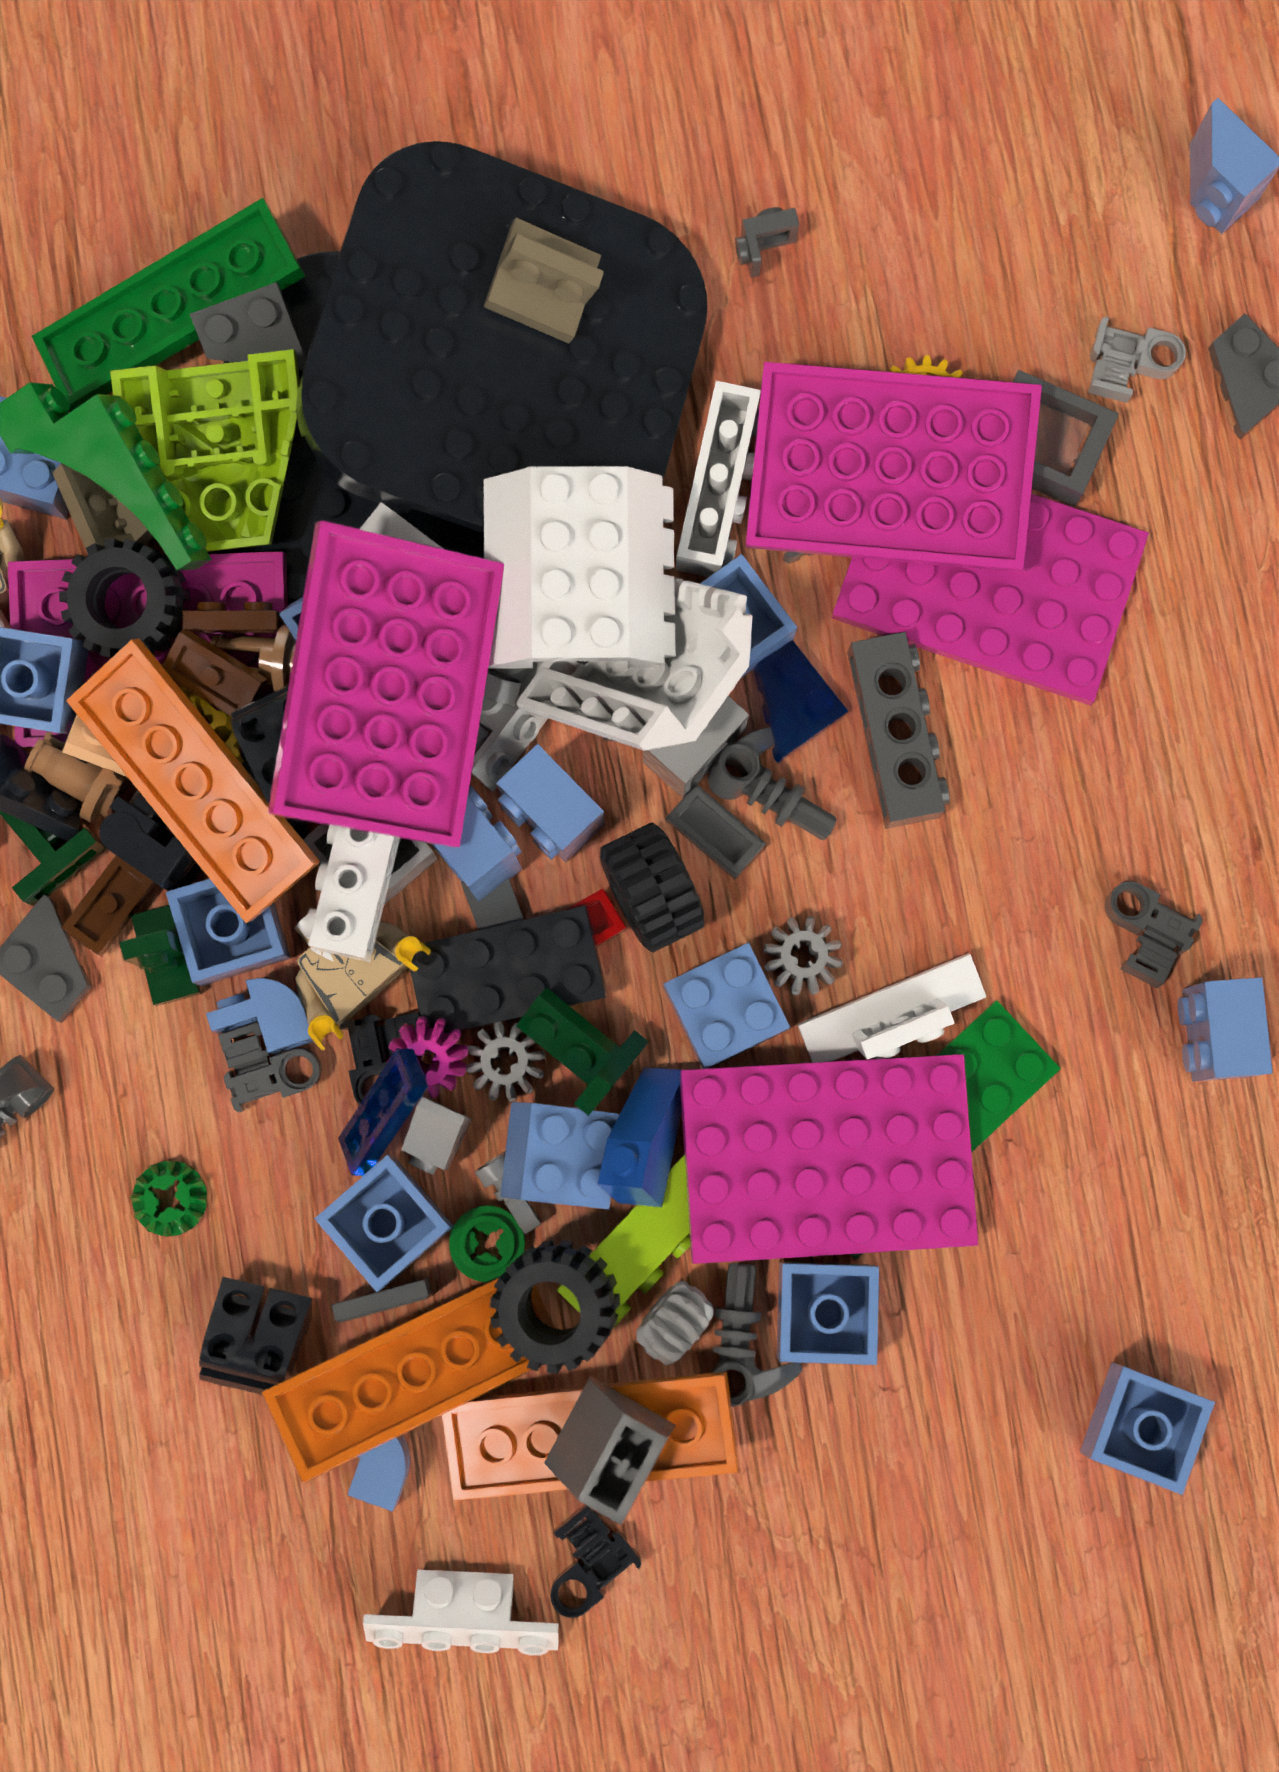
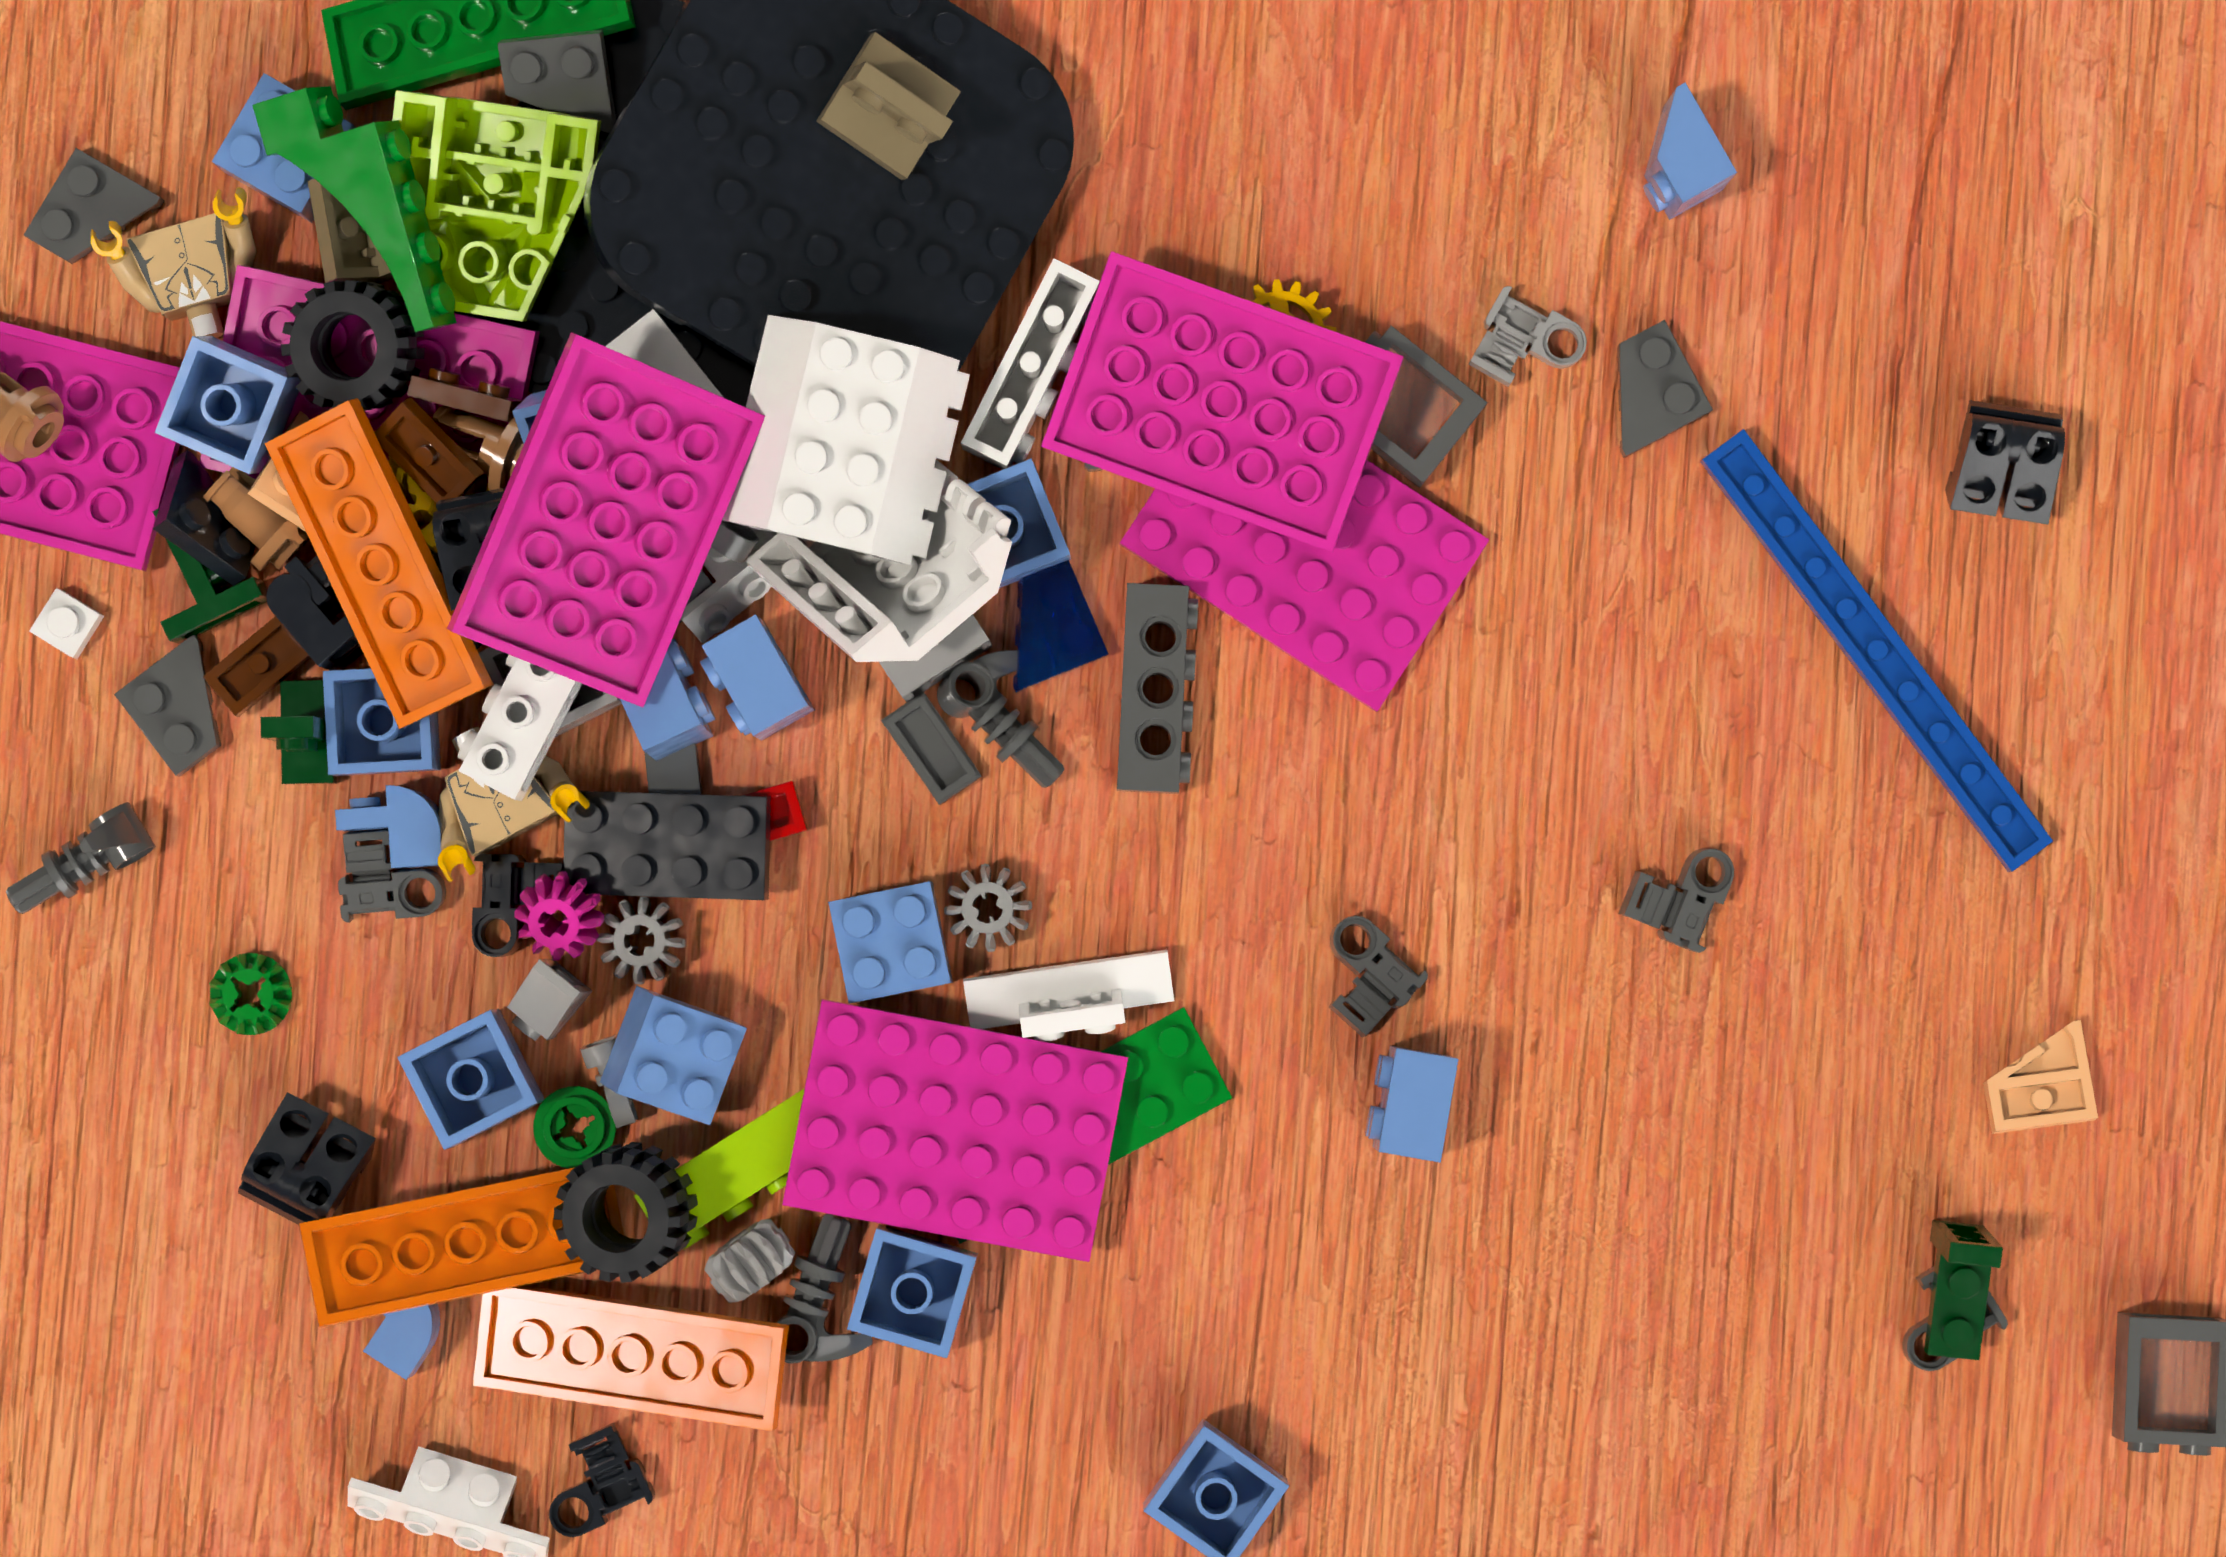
camera: 15 degrees right, 5 degrees up
dark grey tile [332,1278,433,1323] -> none
clear blue plate [338,1048,428,1176] -> none
dark green bracket [516,987,649,1116] -> none
dark grey slope [544,1376,675,1525] -> none
blue slope [597,1067,682,1207] -> none
black tyre [600,822,704,953] -> none
dark grey bracket [735,207,799,278] -> none

